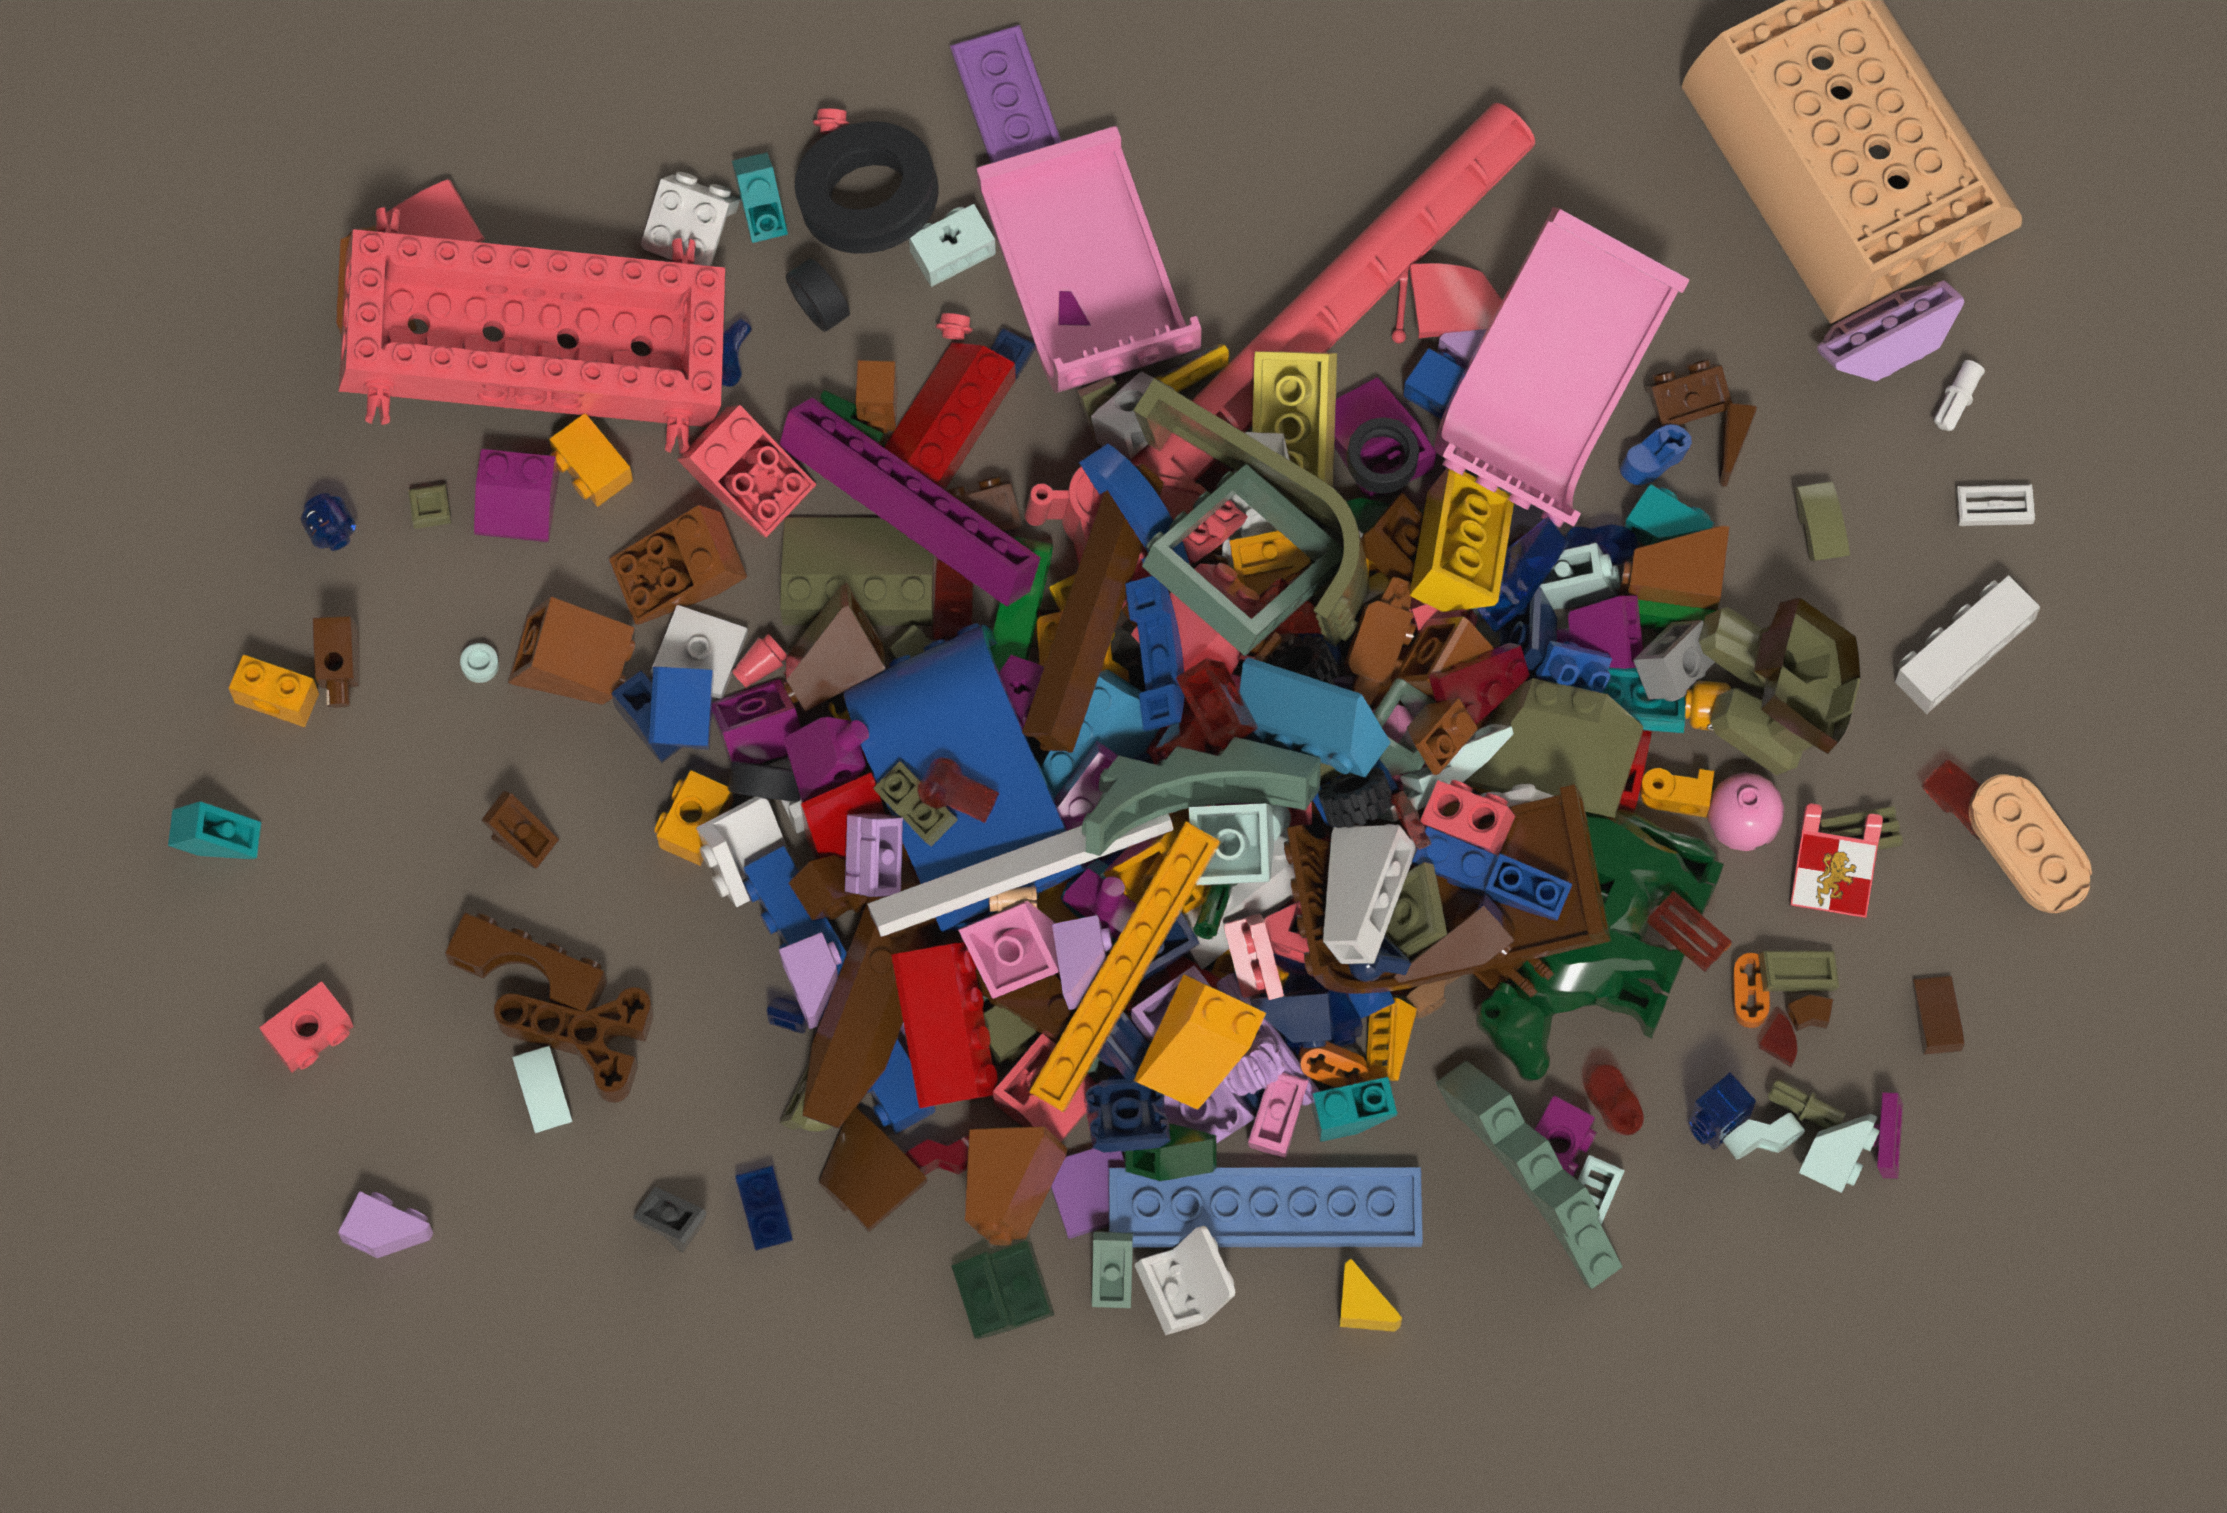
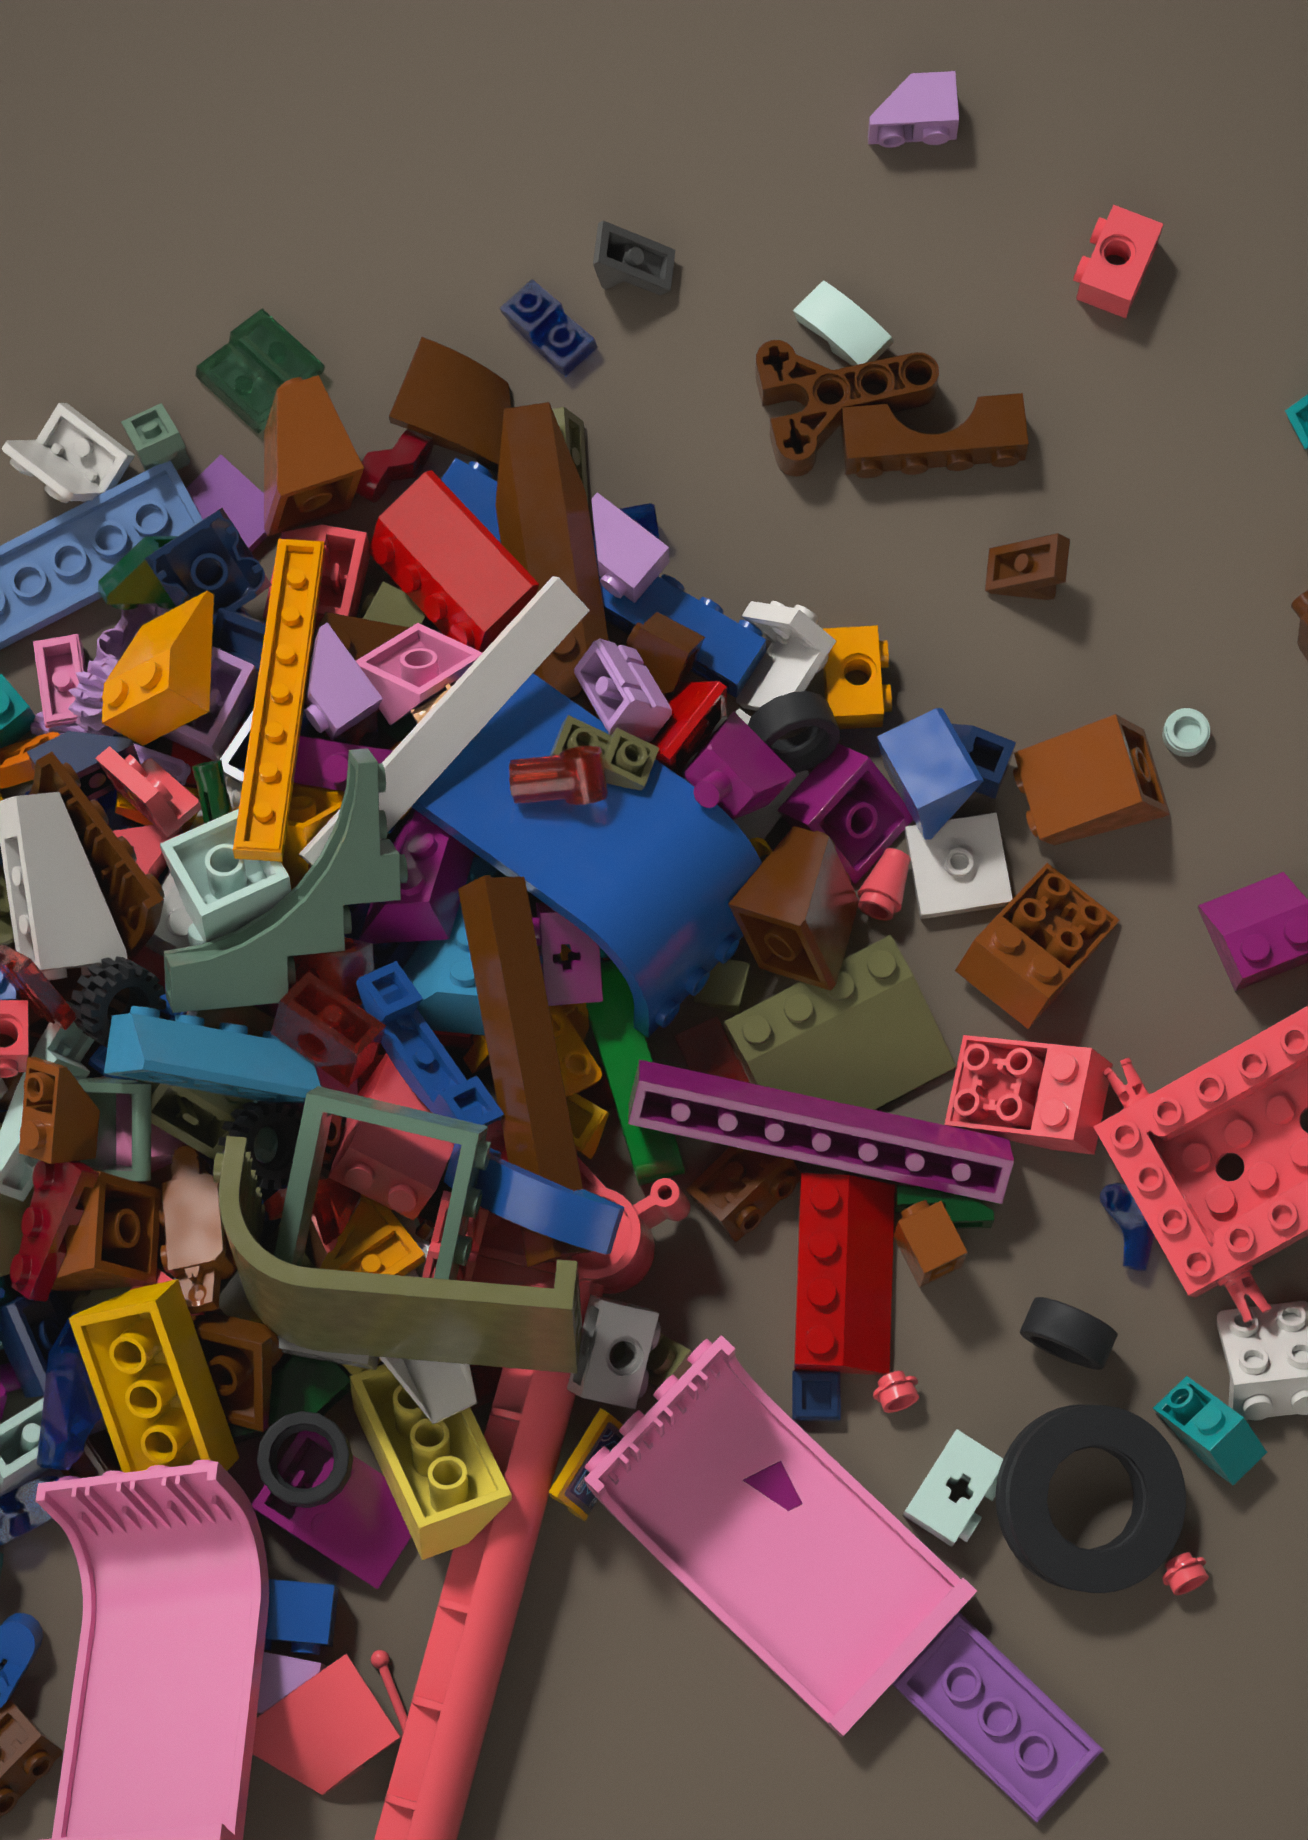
camera: 155 degrees right, 5 degrees up
light orange brick [549,413,633,507] -> none

